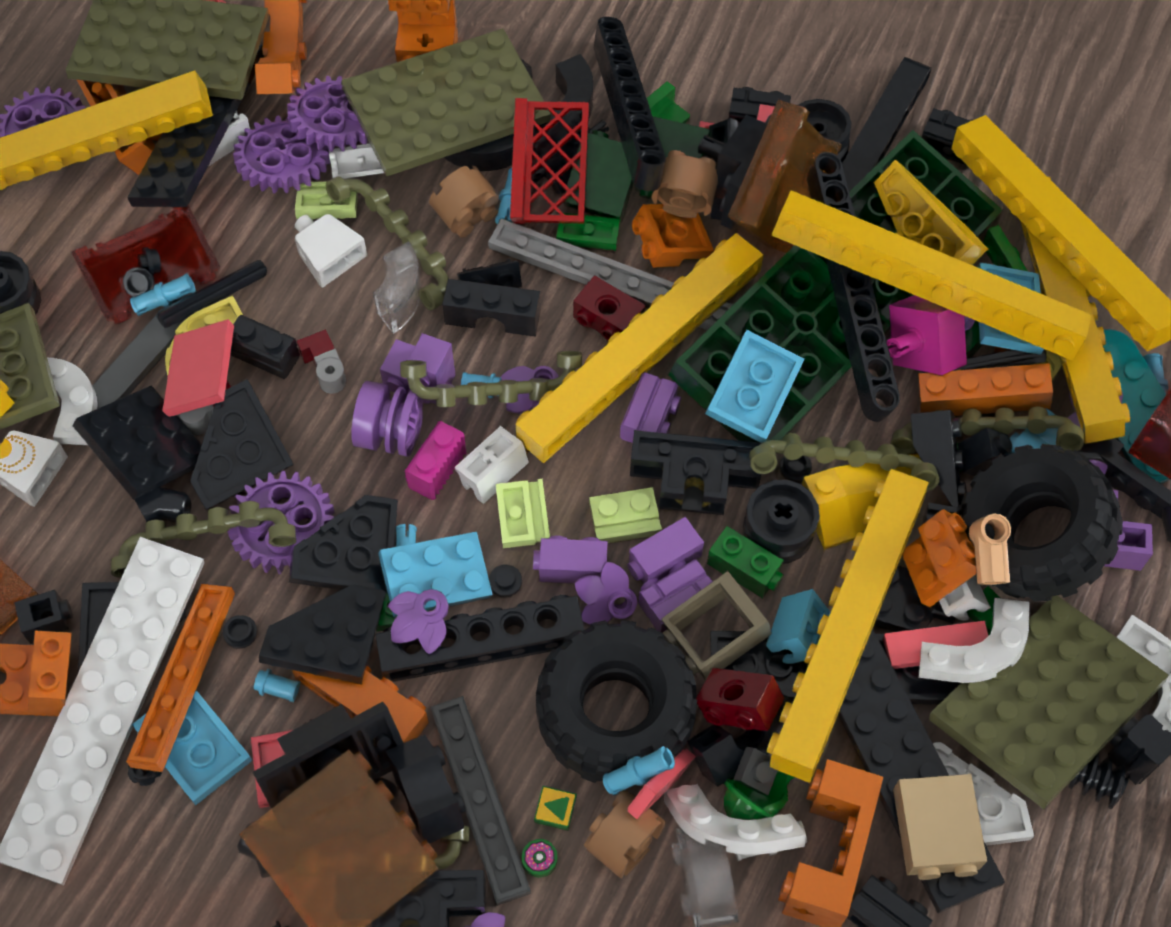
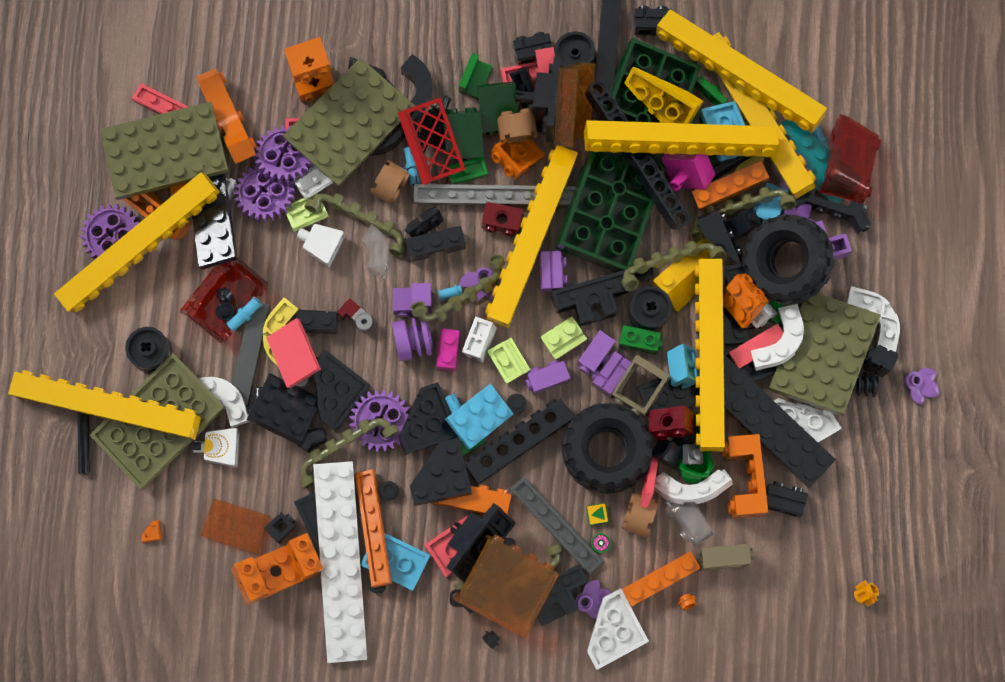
camera: 25 degrees left, 15 degrees up
black axle [157,260,267,328] -> none
medium azure pin [254,669,300,702] -> none
black brick [385,734,466,846] -> none
medium lavender plate [388,589,449,654] -> none
medium lavender plate [574,562,637,624] -> none
black beam [593,16,666,191] -> none
medium azure pin [603,746,675,795] -> none
medium azure plate [705,330,804,443] -> none
tan brick [893,774,987,880] -> none
light nougat piece [969,513,1011,585] -> none

